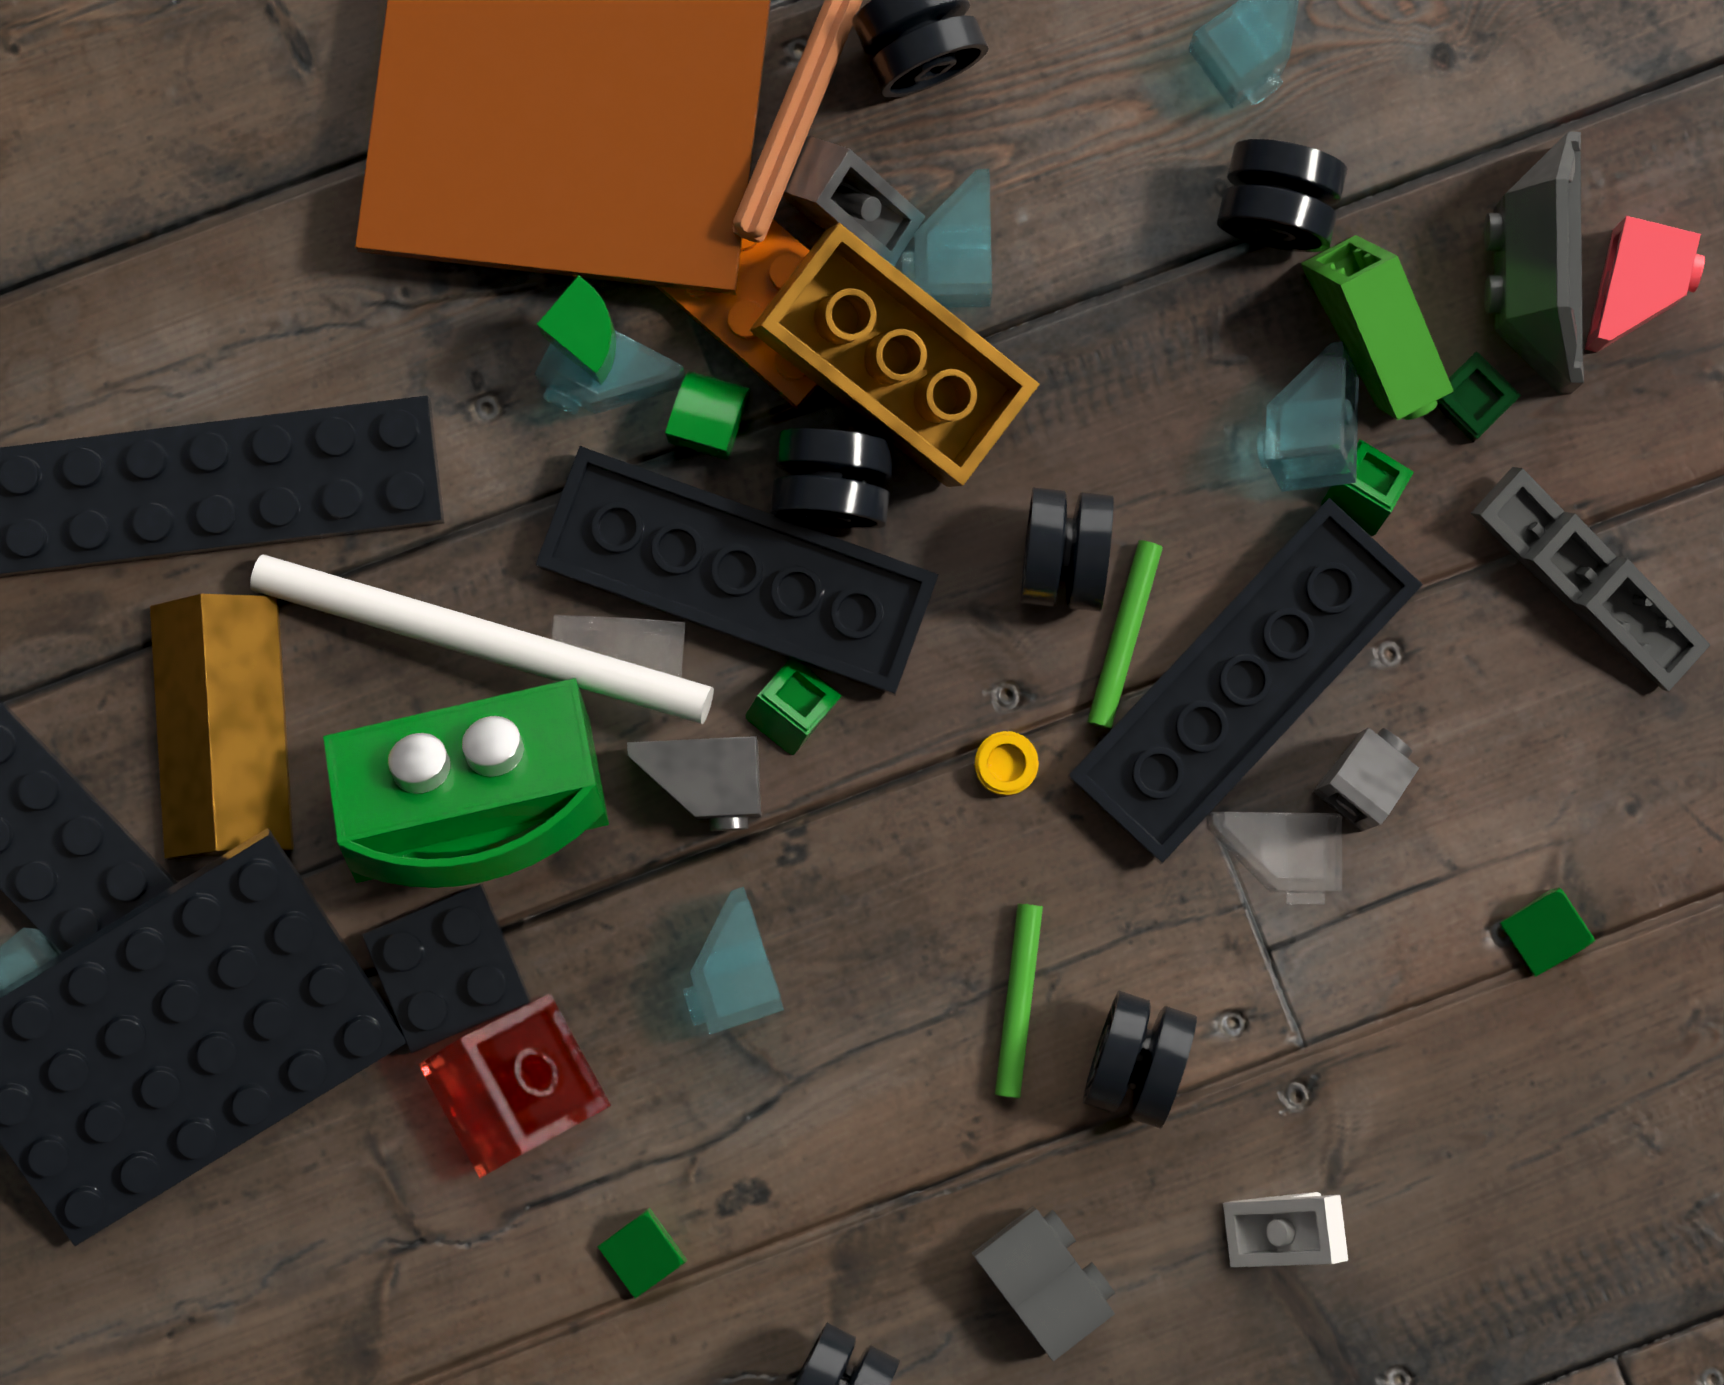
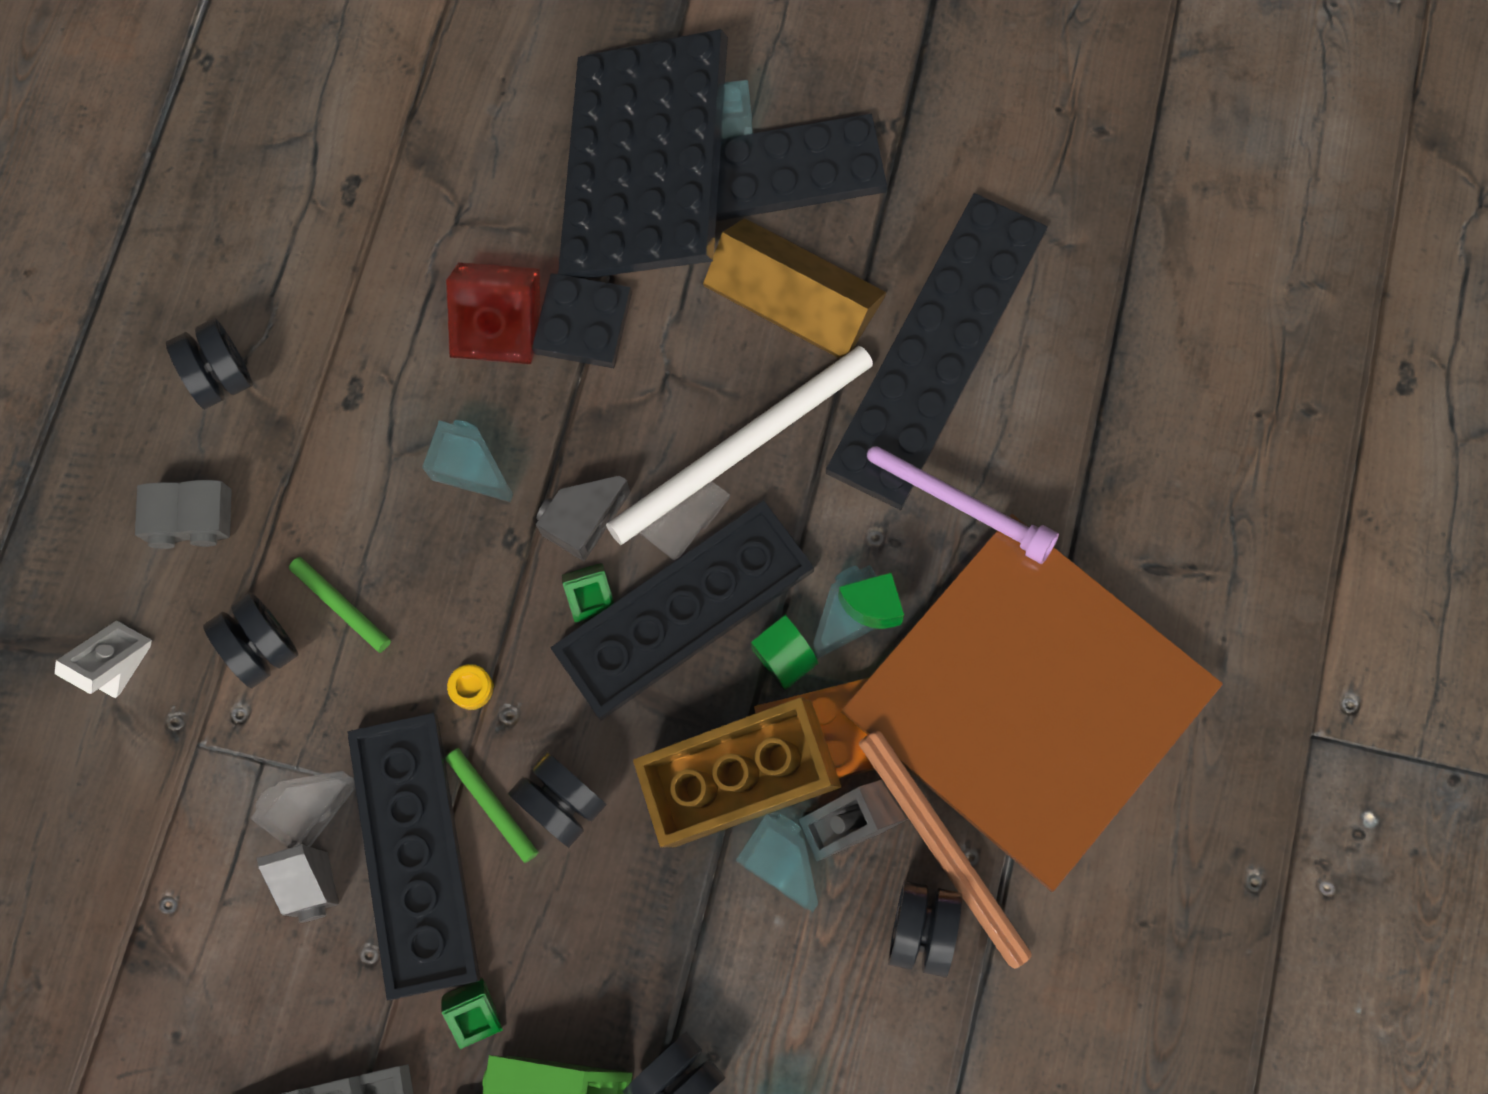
camera: 130 degrees right, 10 degrees down
green piece [323,678,609,888] -> none
green slope [597,1208,687,1299] -> none
black wheel [770,428,895,529] -> none
clear light blue slope [1257,341,1359,492] -> none
green slope [1499,887,1595,977] -> none
none -> lavender piece [867,446,1059,564]

